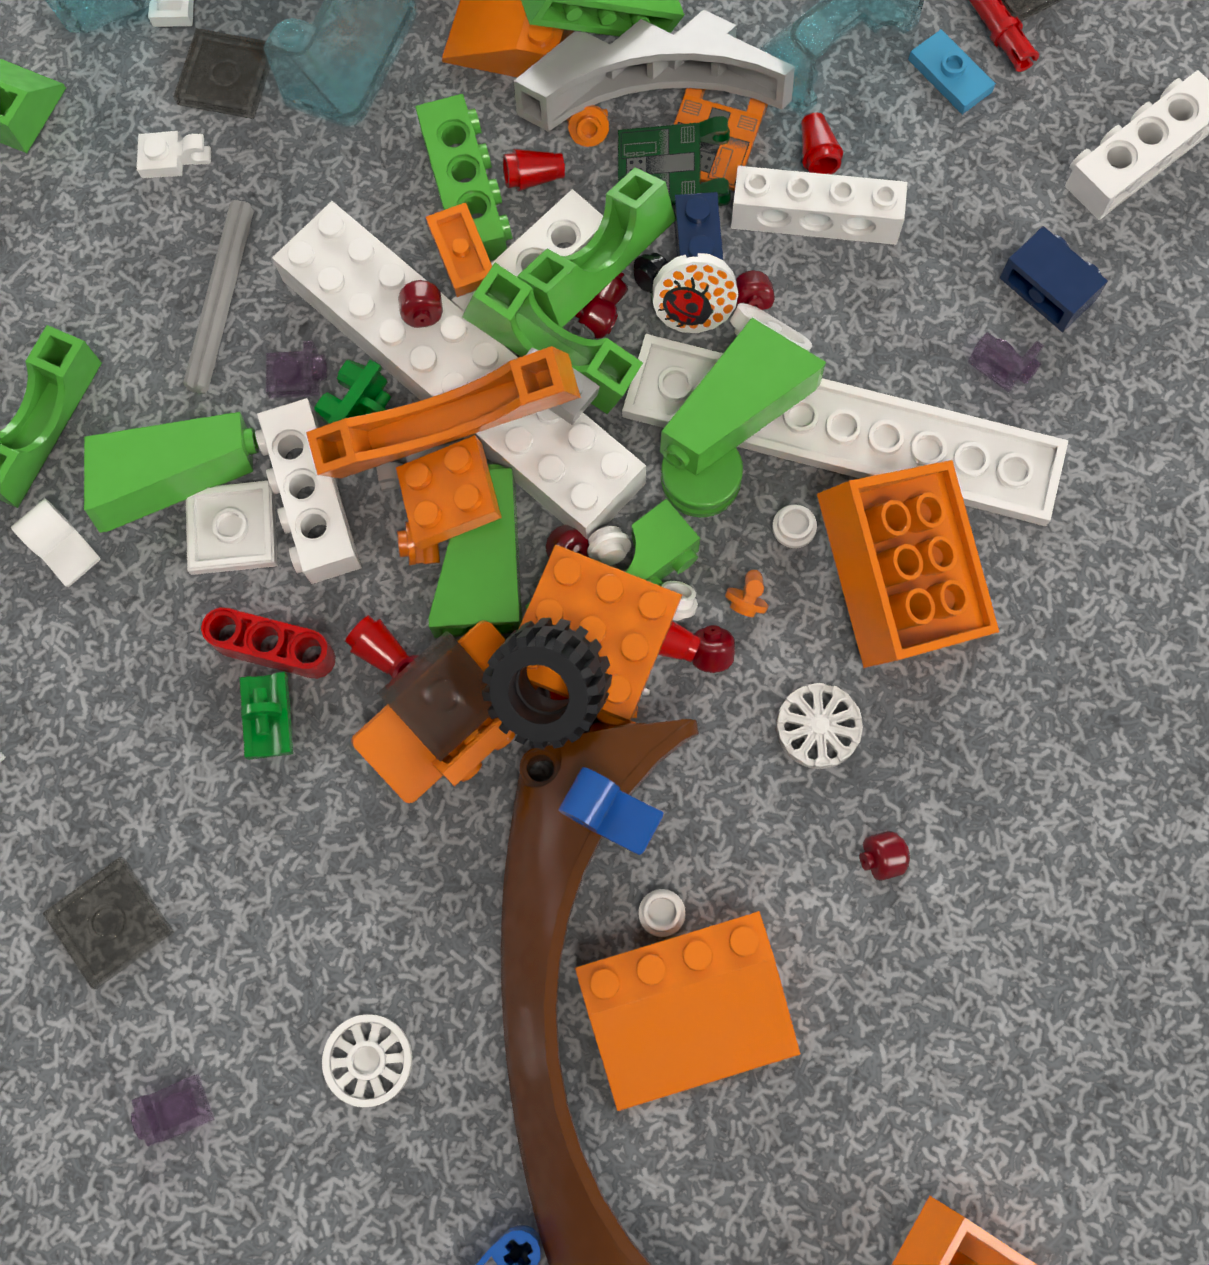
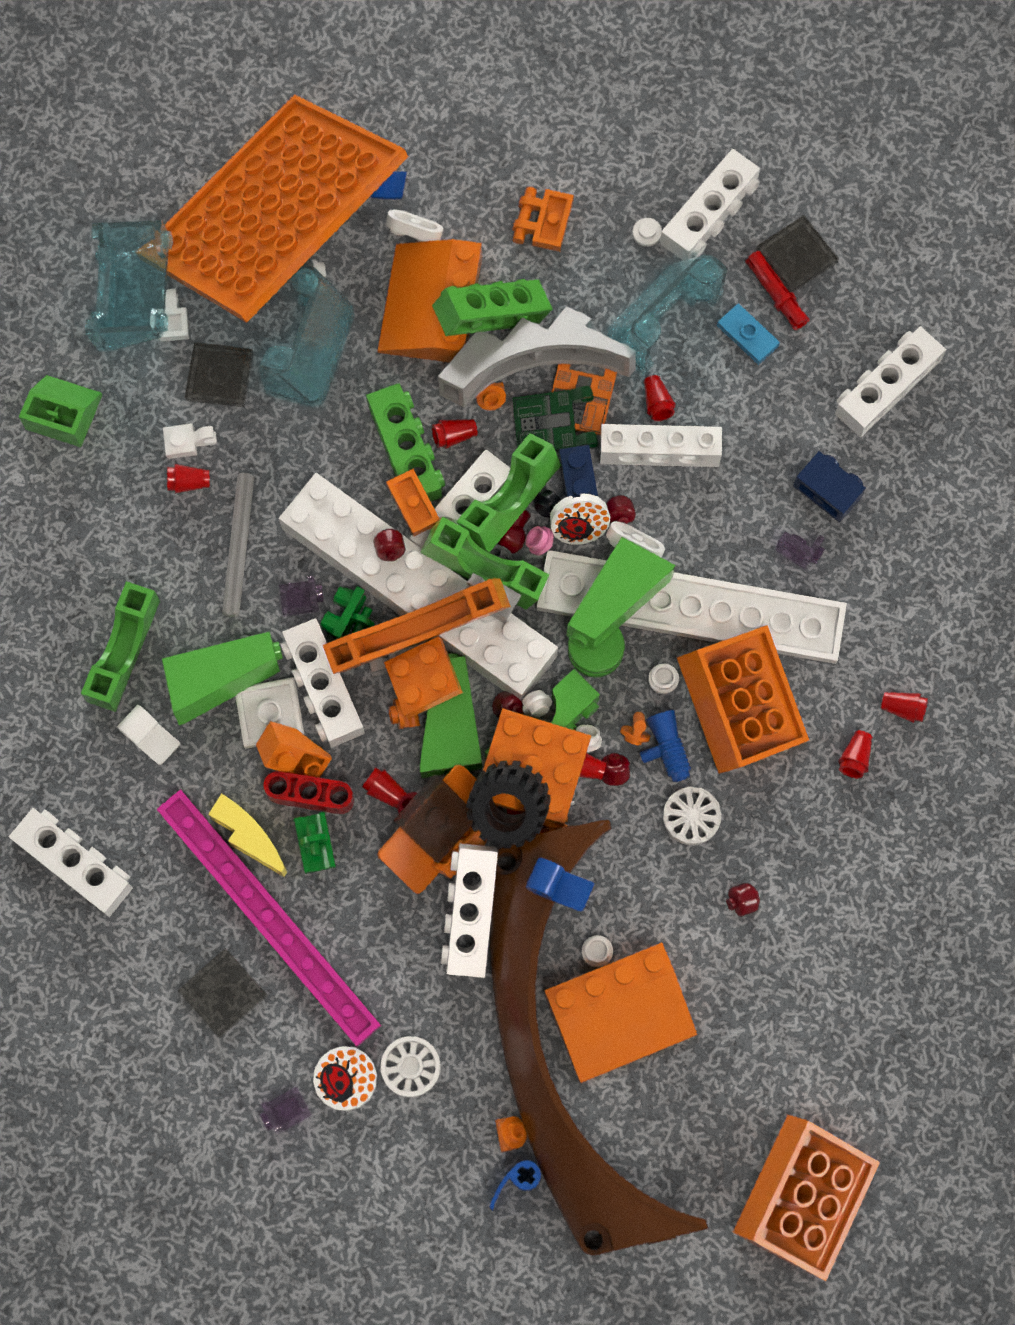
camera: 10 degrees left, 0 degrees up
none -> dark pink plate [157,789,381,1047]
none -> red cone [167,464,210,494]
none -> light yellow slope [208,794,287,877]
none -> orange slope [256,721,332,778]
none -> tile [313,1046,377,1111]
none -> white brick [441,843,498,978]
none -> orange plate [495,1116,527,1152]
none -> bright pink plate [526,526,554,556]
none -> blue piece [640,710,691,782]
none -> red cone [838,730,873,779]
none -> red cone [881,692,928,723]

